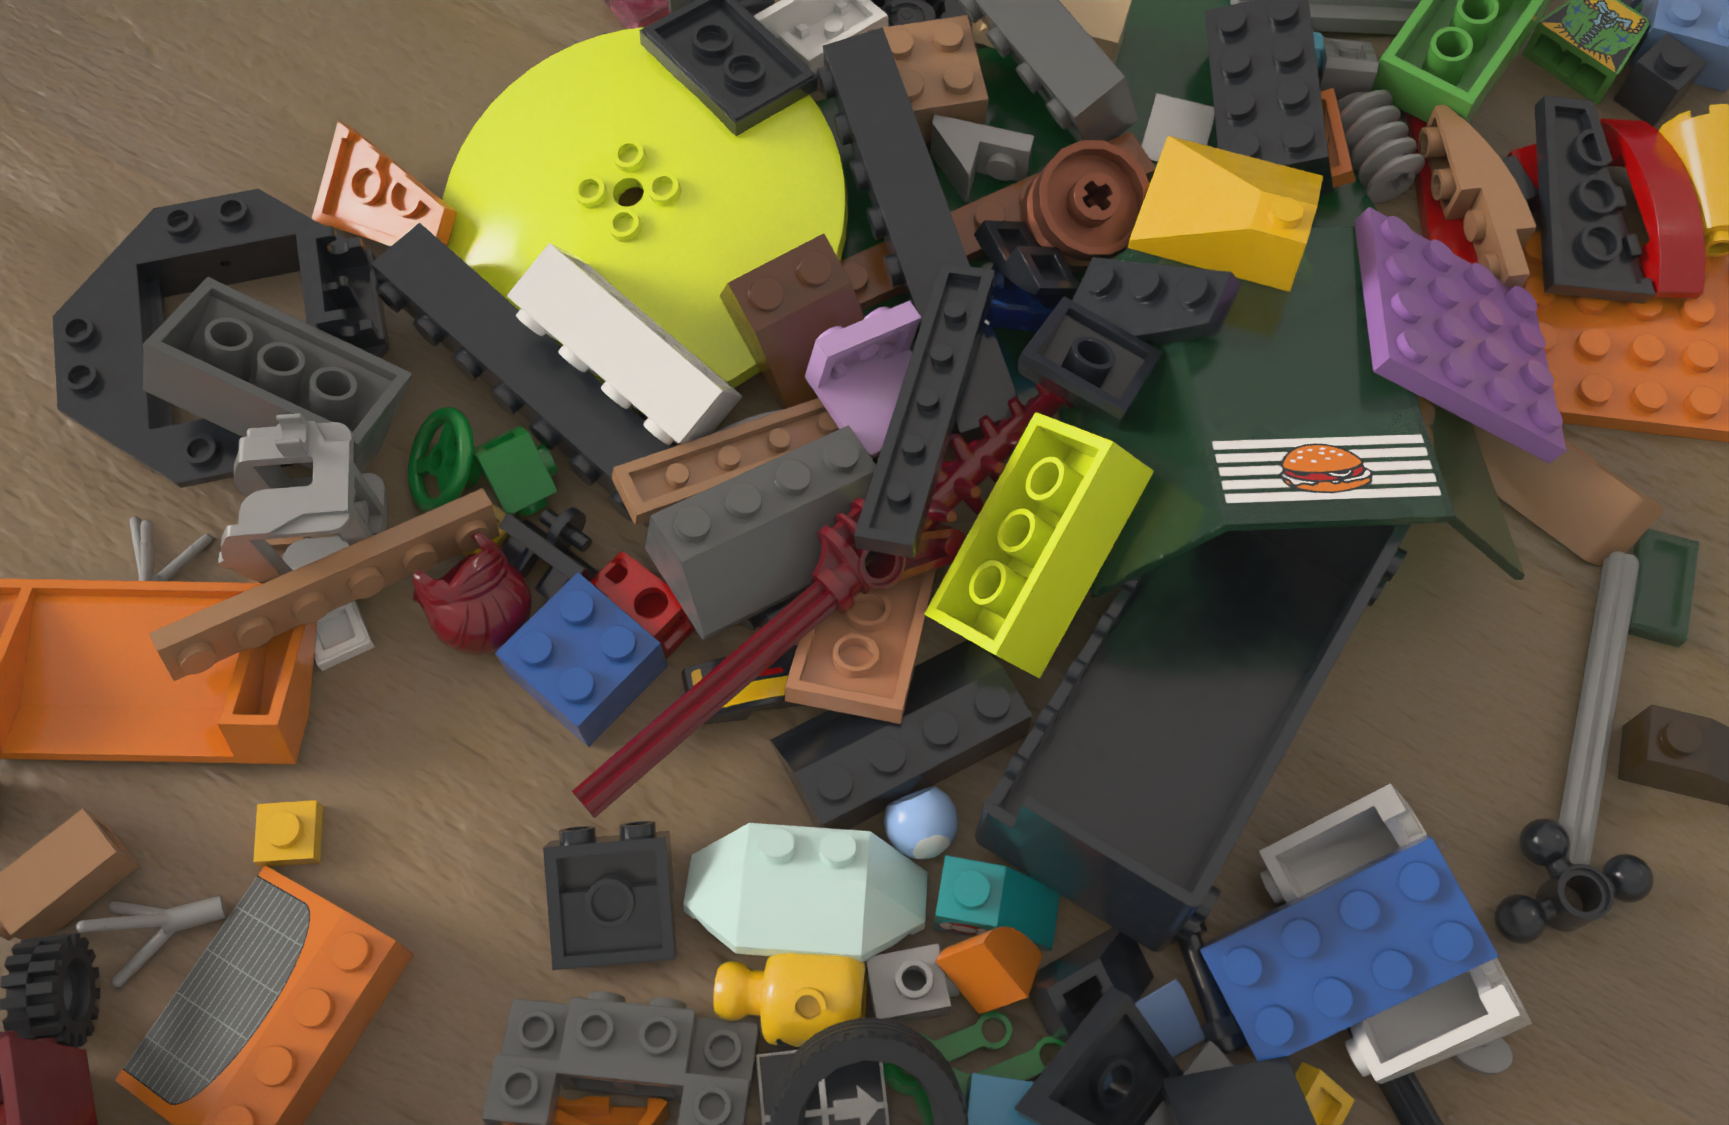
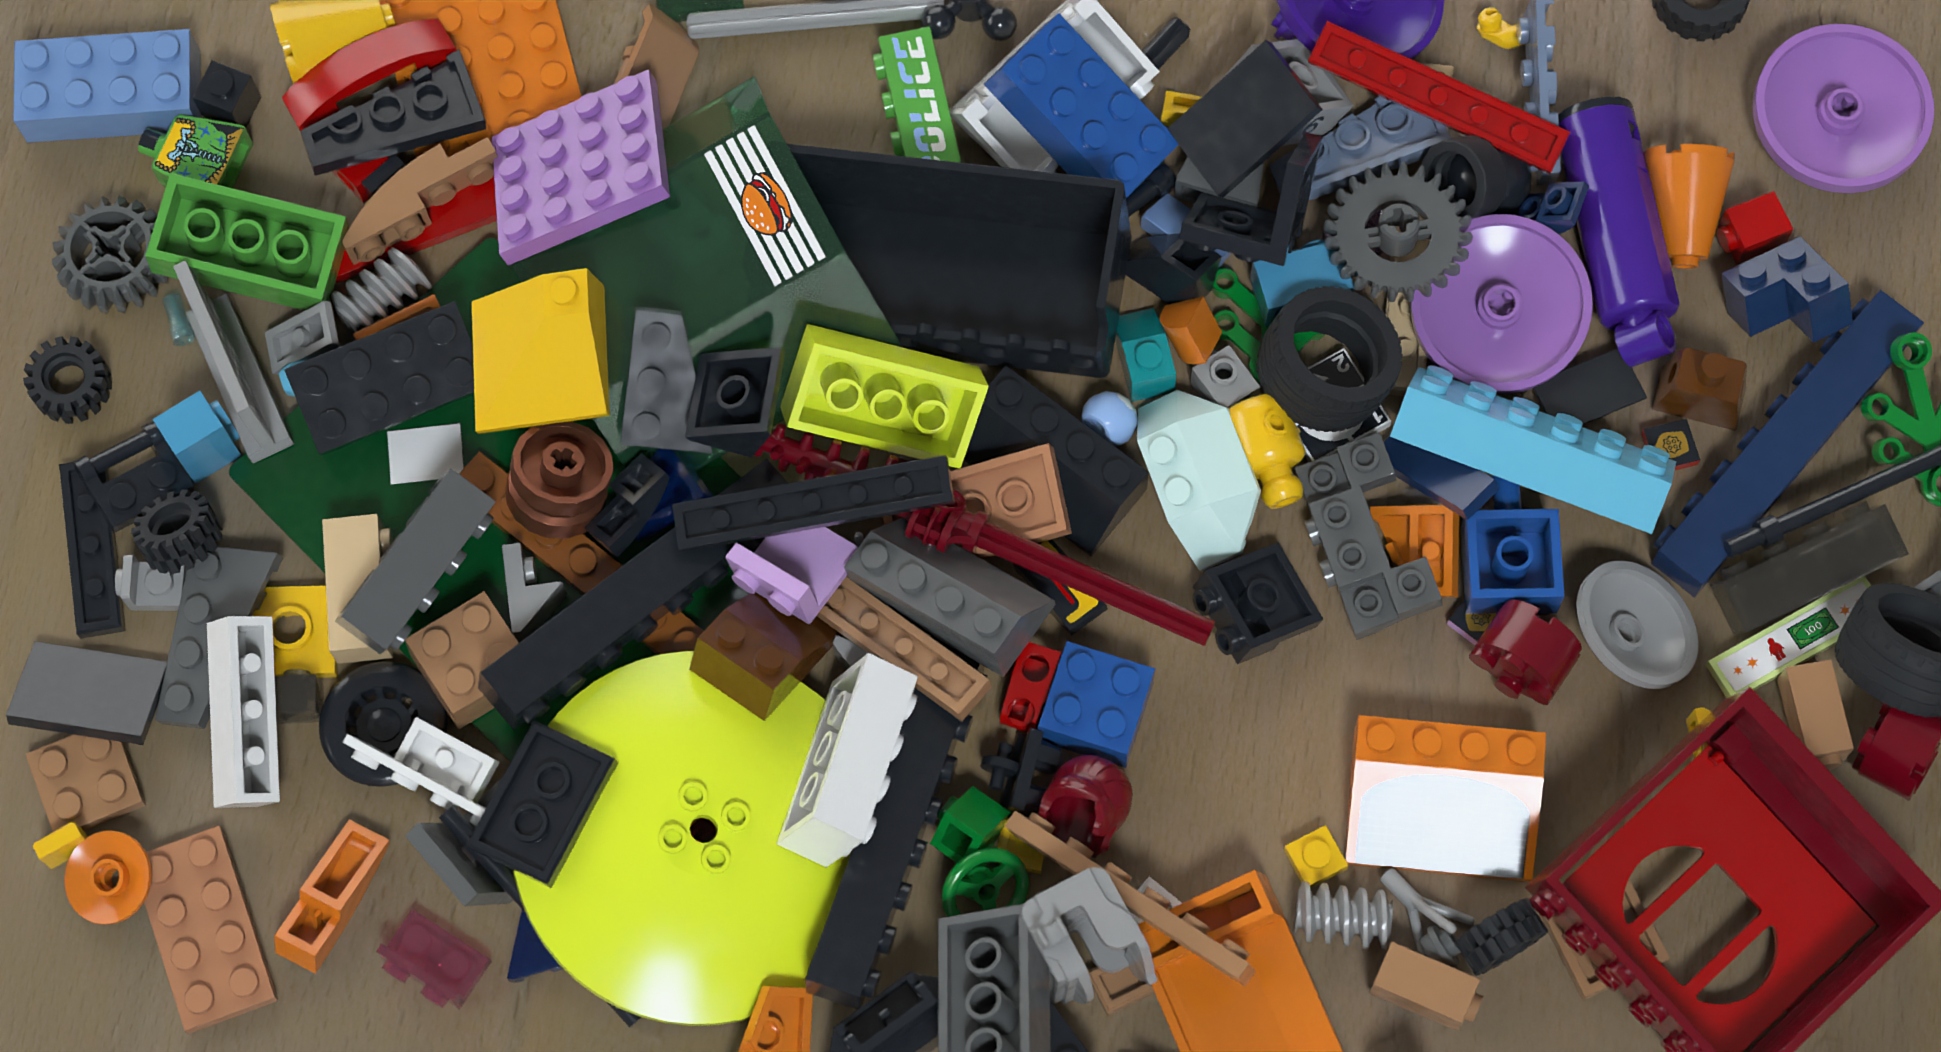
camera: 110 degrees left, 5 degrees up
none -> bright green brick [872,26,961,163]
none -> light grey piece [1293,881,1393,951]
none -> dark grey plate [1420,924,1460,968]

